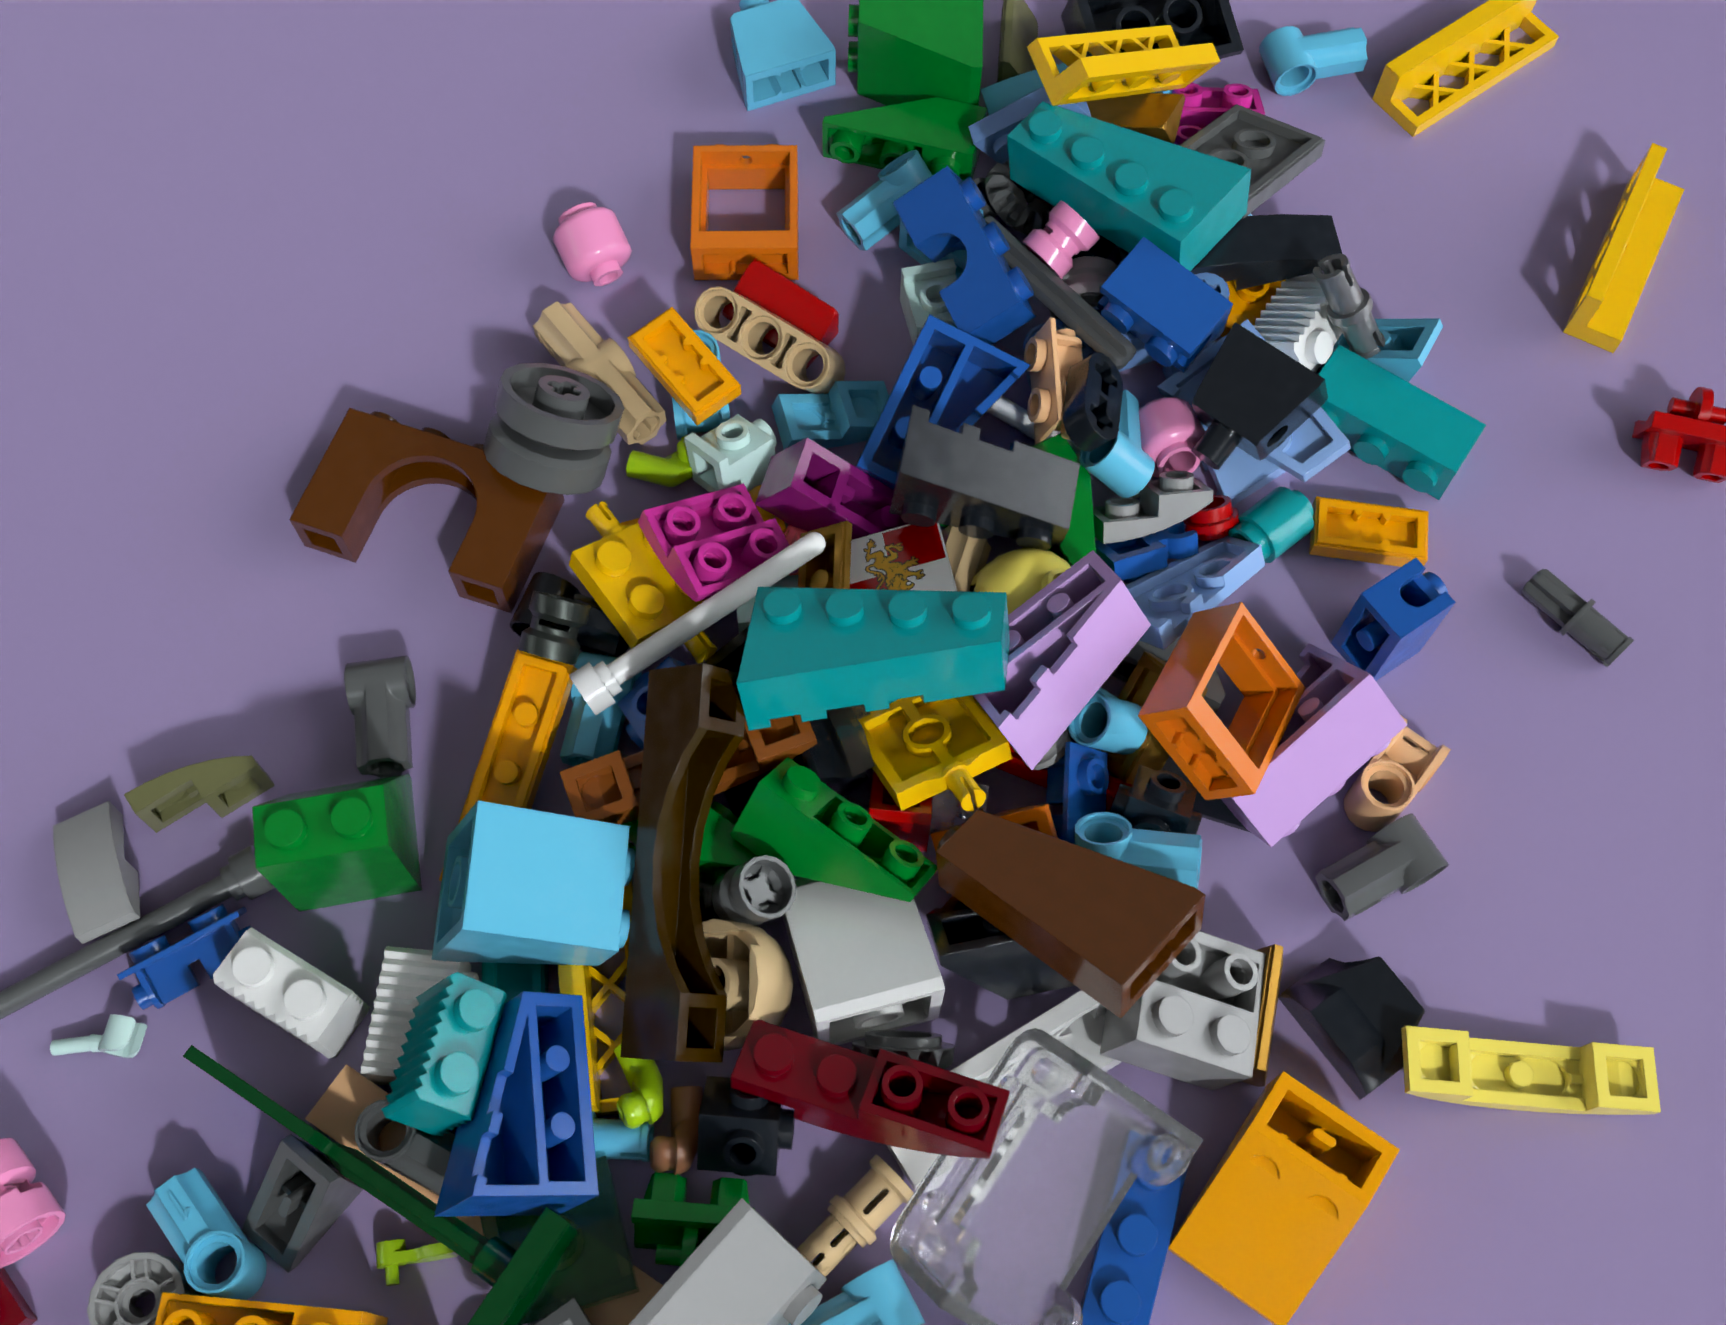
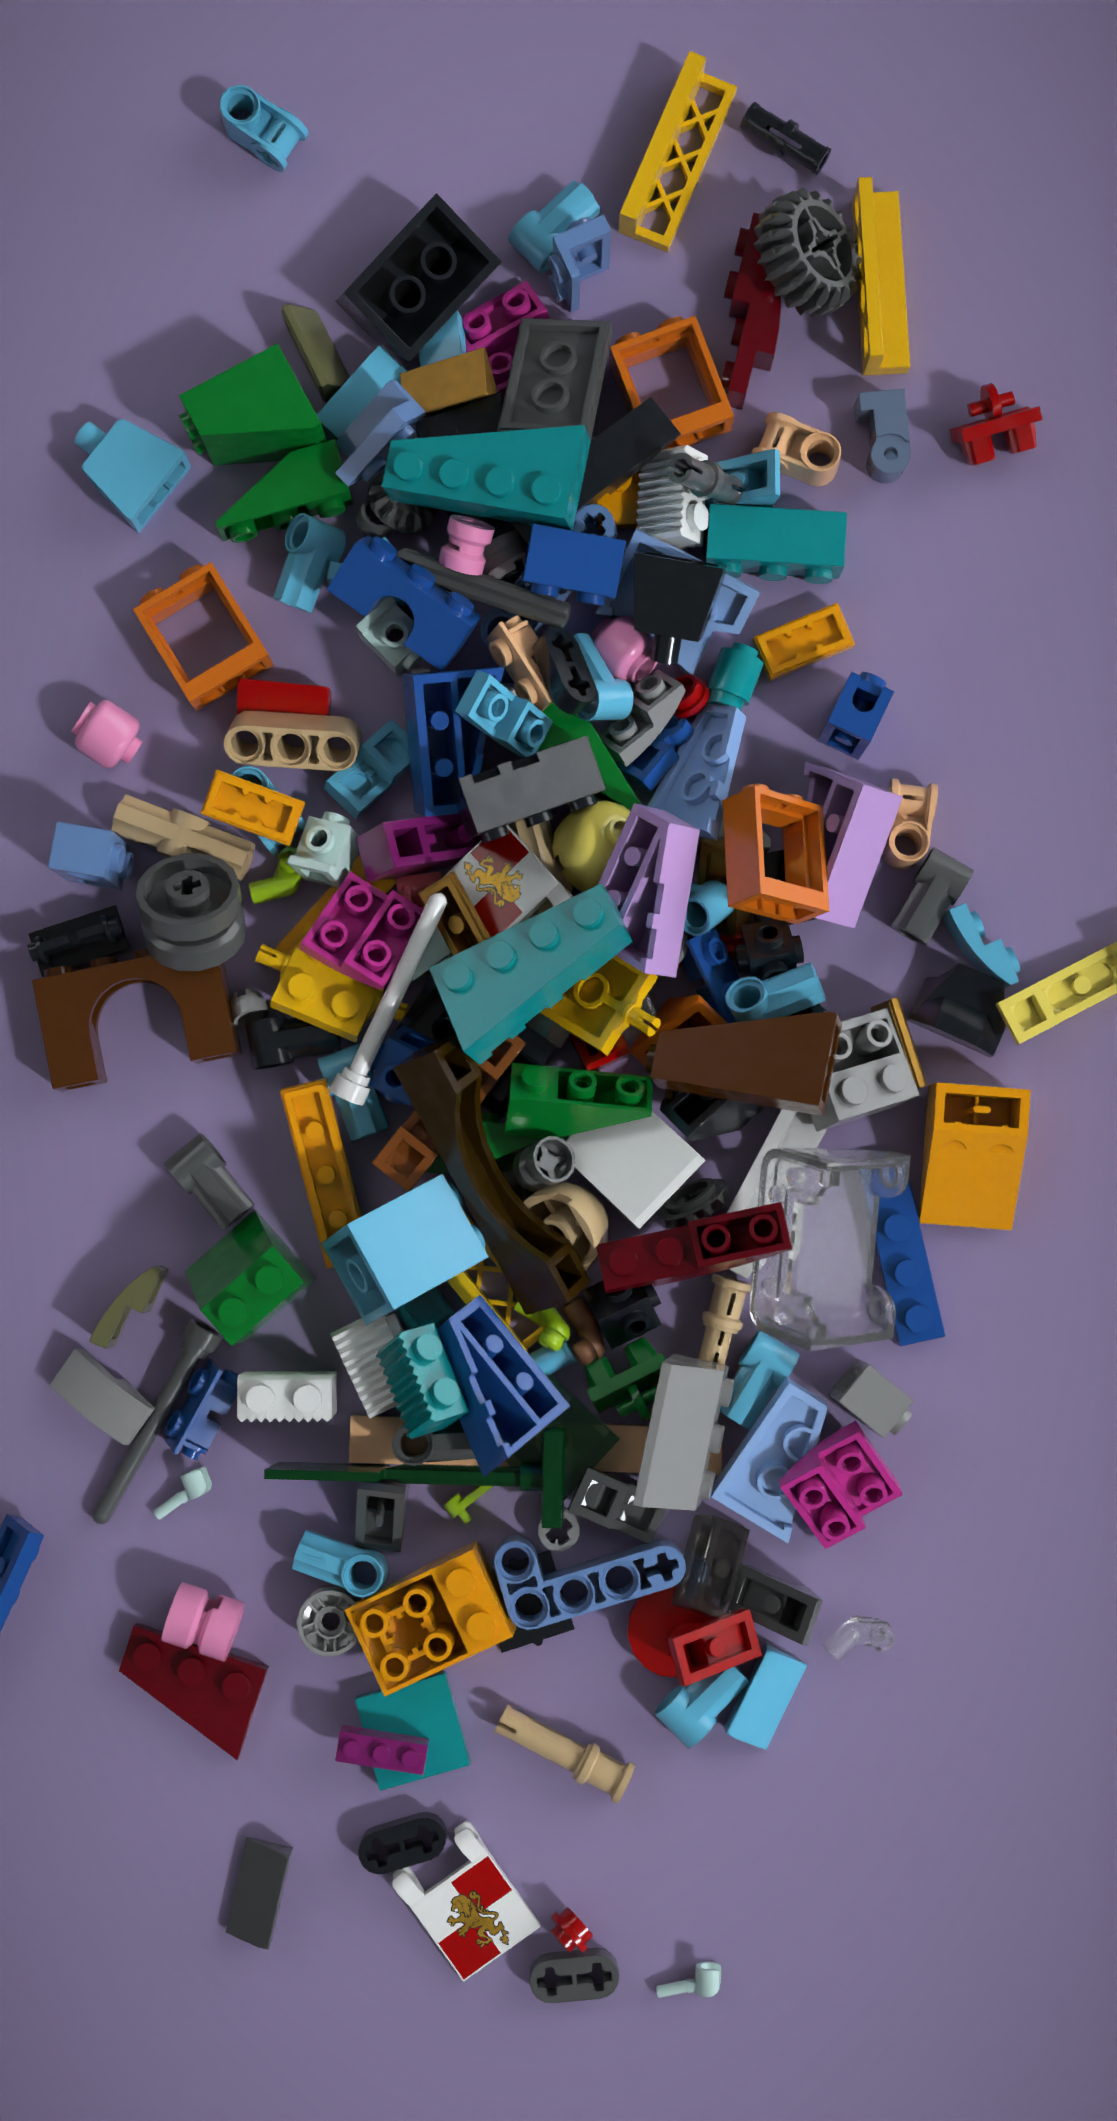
camera: 30 degrees left, 20 degrees up
pearl dark grey wheel [518,591,592,664] -> none
yellow fence [1027,25,1221,106] -> none
dark grey axle [1522,569,1634,667] -> none
none -> black hinge [27,905,130,977]
none -> medium blue brick [48,822,134,890]
none -> light grey hinge [230,988,269,1027]
none -> medium azure slope [455,670,553,758]
none -> medium blue bracket [548,214,611,312]
none -> orange window [609,315,734,449]
none -> dark red slope [721,212,781,410]
none -> black pin [740,102,831,175]
none -> light nougat piece [751,412,841,487]
none -> dark grey gear [754,188,862,318]
none -> sand blue leg [854,388,911,484]
none -> medium azure slope [943,903,1020,988]

